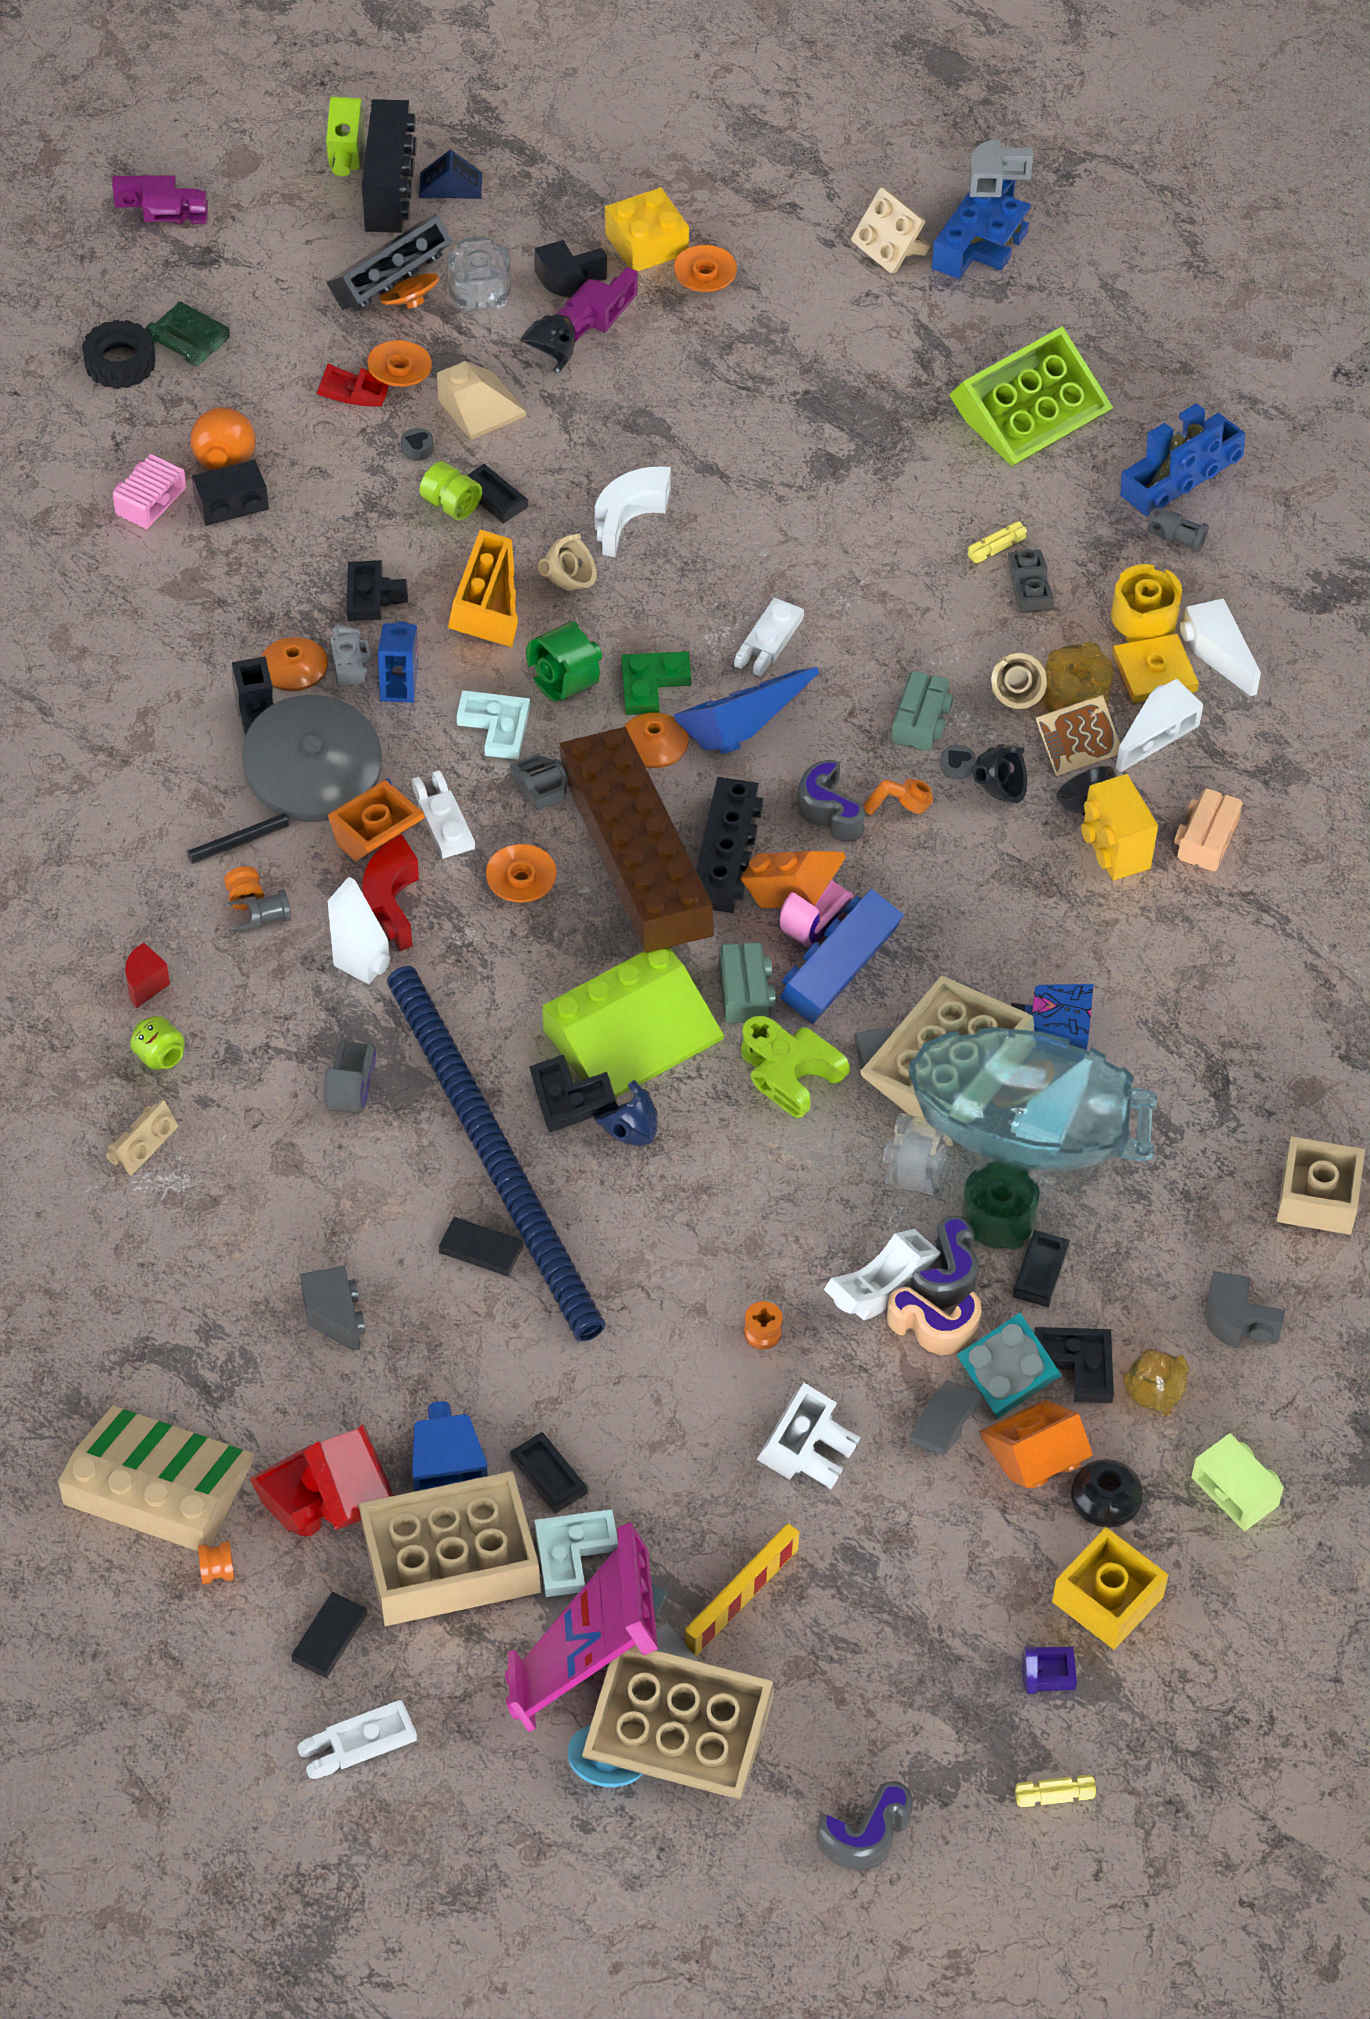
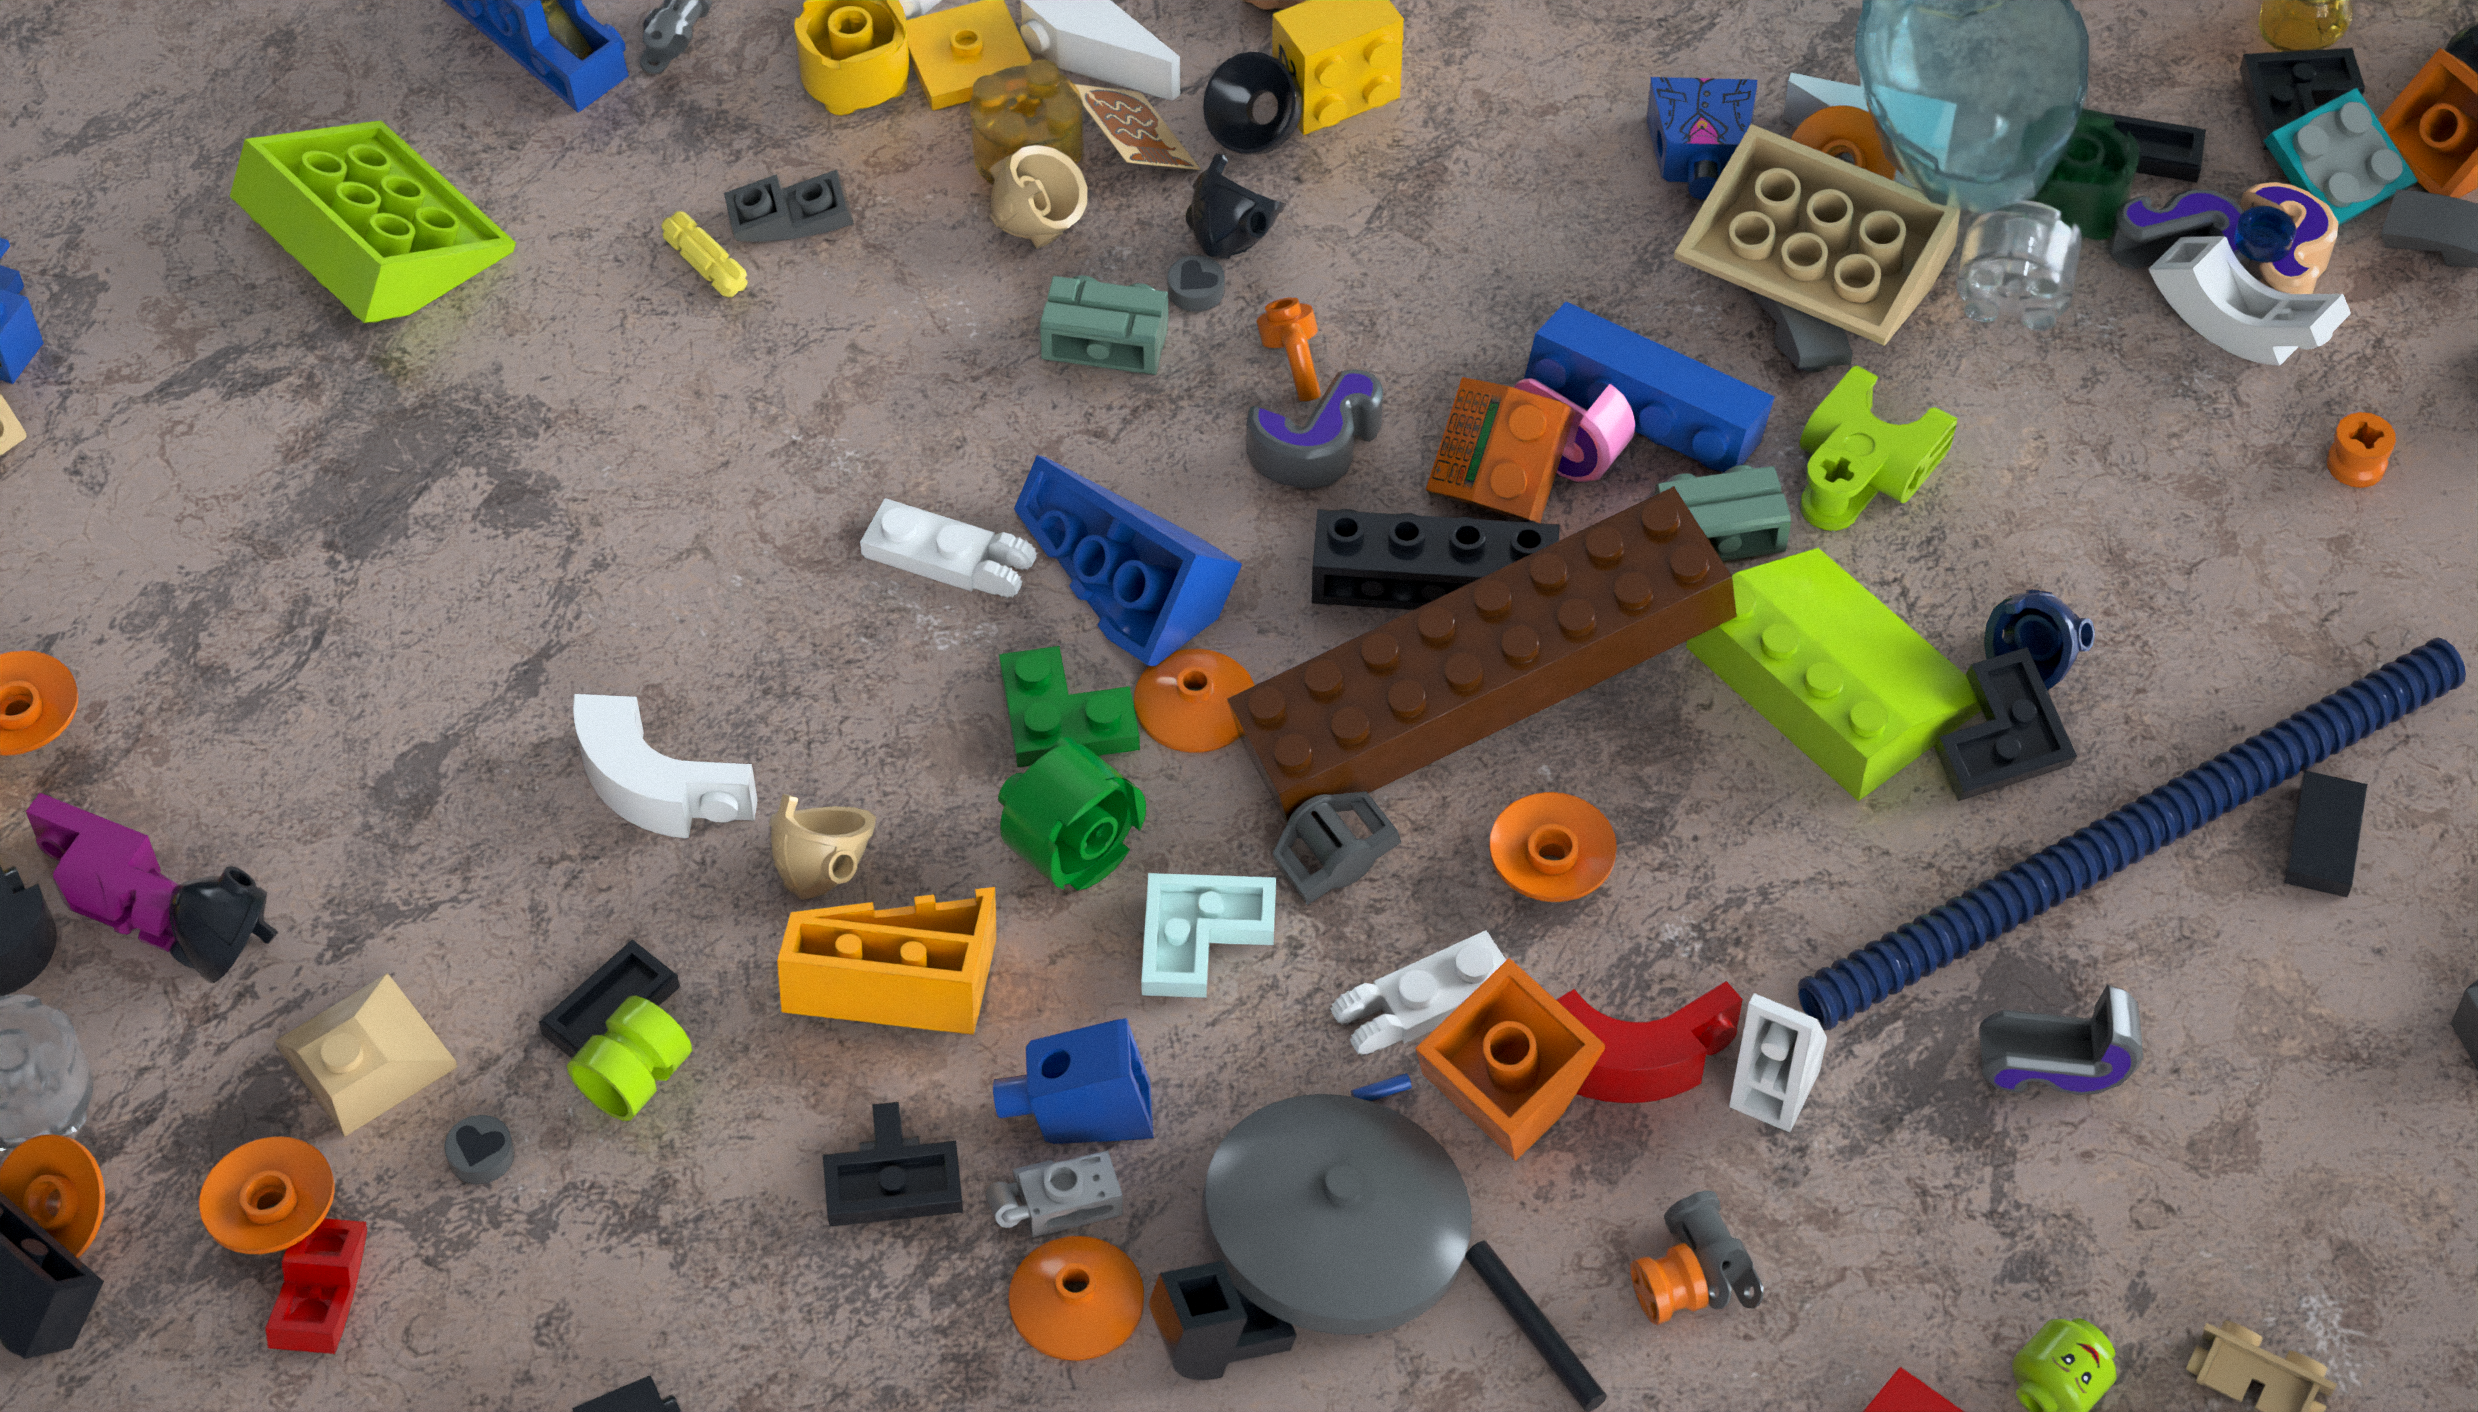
camera: 95 degrees left, 0 degrees up
none -> clear blue tile [2234,206,2296,263]

